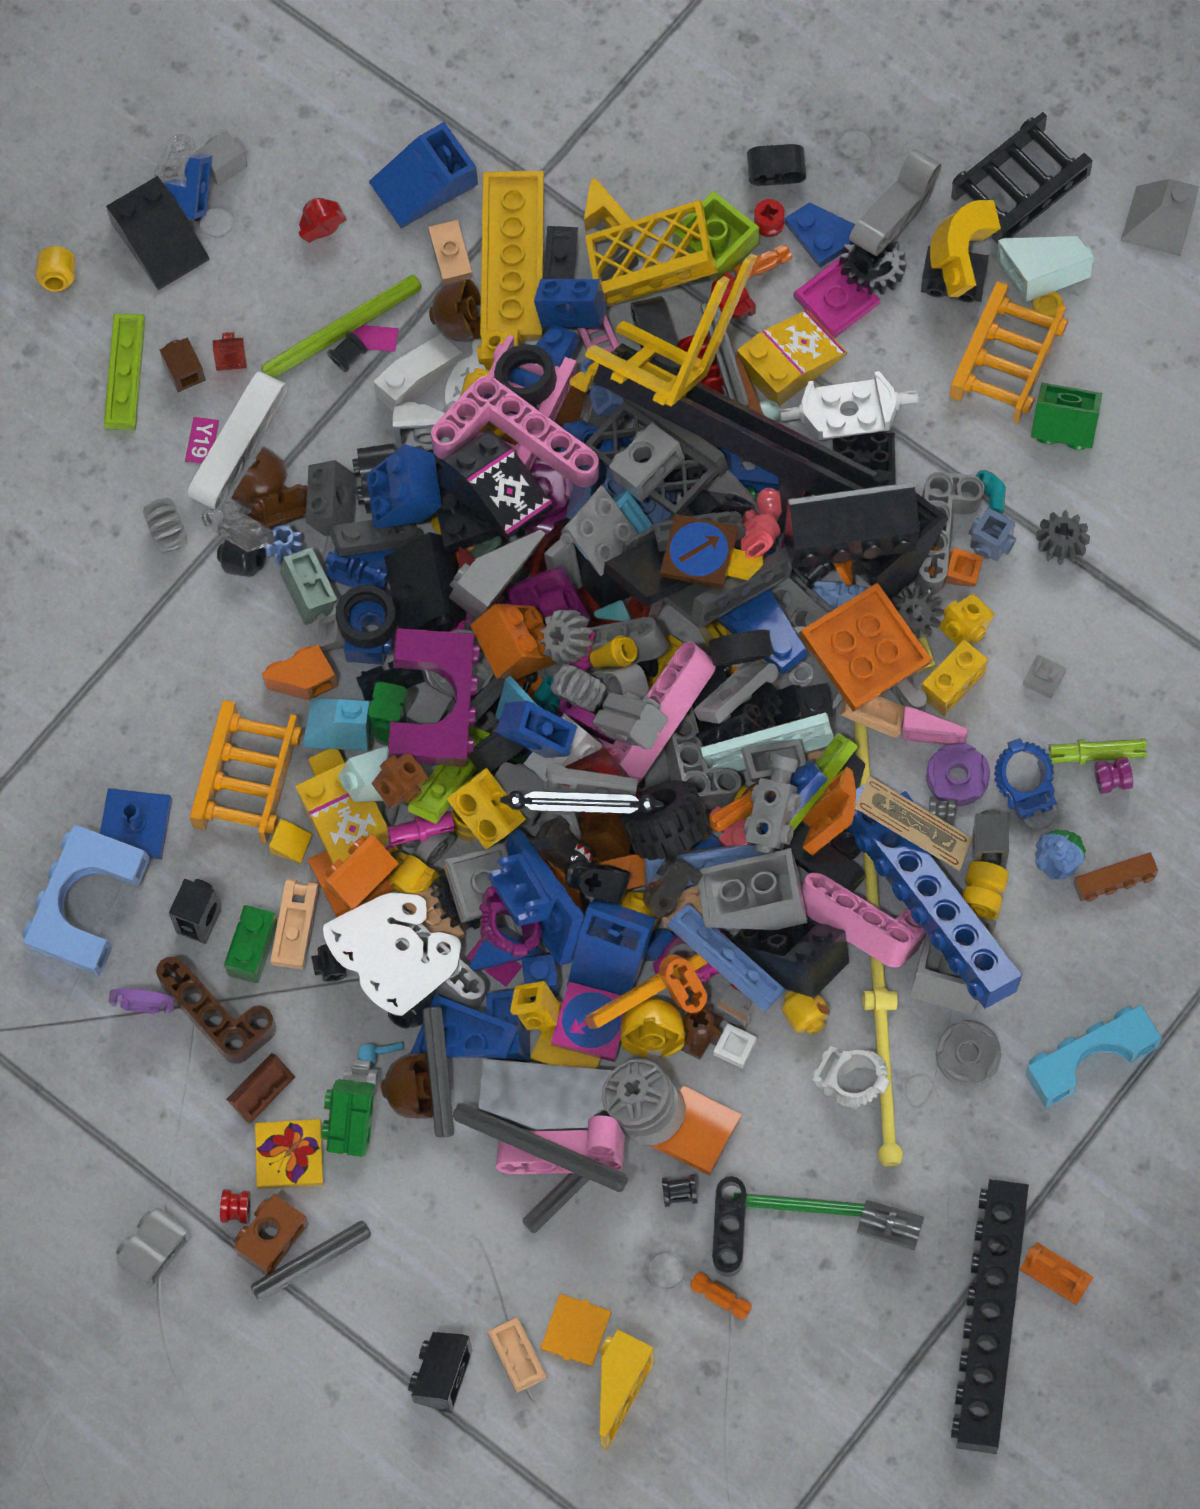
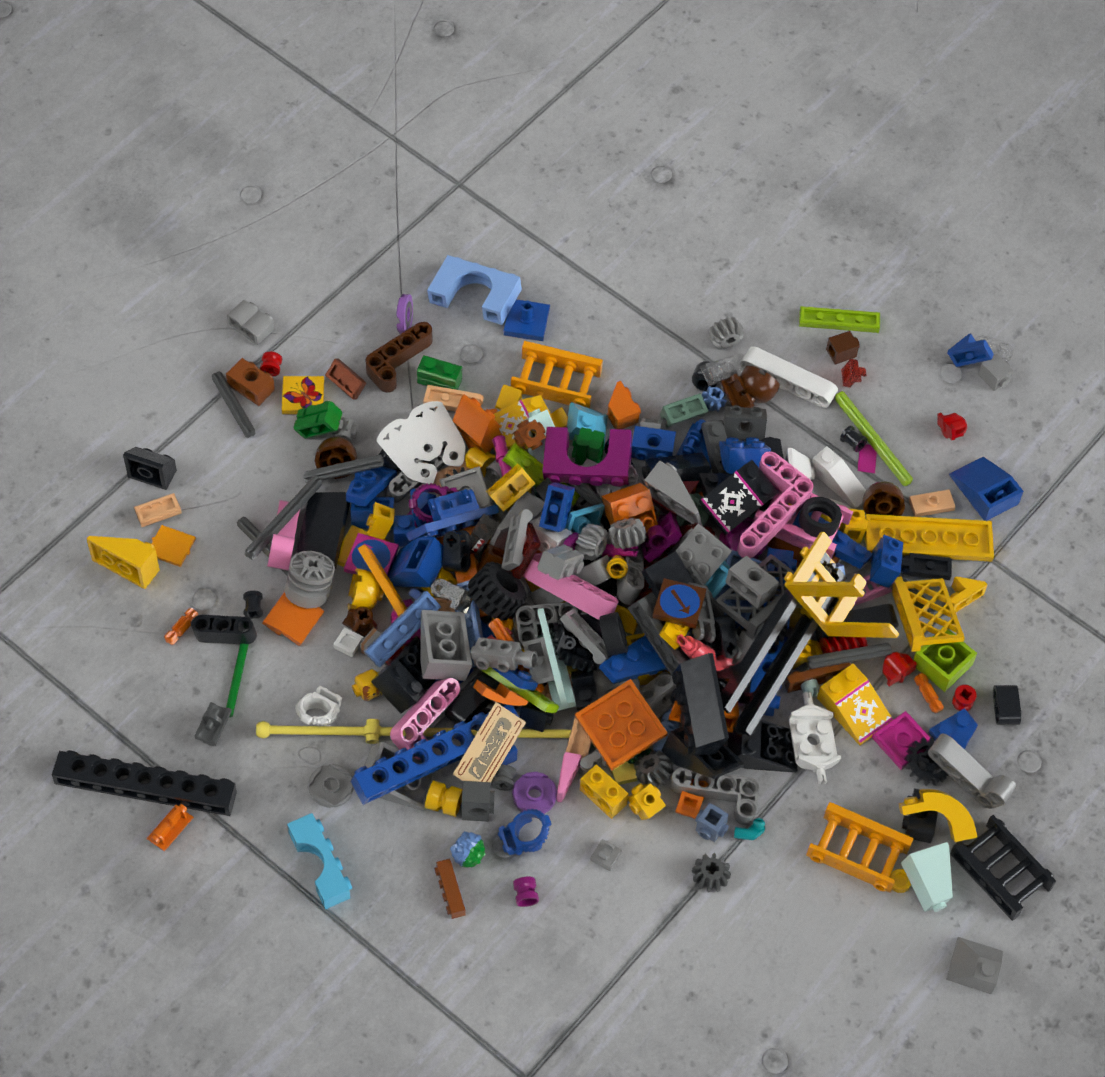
camera: 85 degrees right, 10 degrees down
yellow head [35,246,76,292] -> none
black slope [106,176,210,290] -> none
black brick [169,878,221,944] -> none
dark pink sticker [185,417,219,464] -> none
black tyre [336,585,397,649] -> none
medium azure hand [358,1042,403,1066] -> none
wheel [500,791,664,814] -> none
orange beam [659,955,707,1013] -> none
green slope [1031,382,1103,450] -> none
lime pin [1048,738,1147,765] -> none

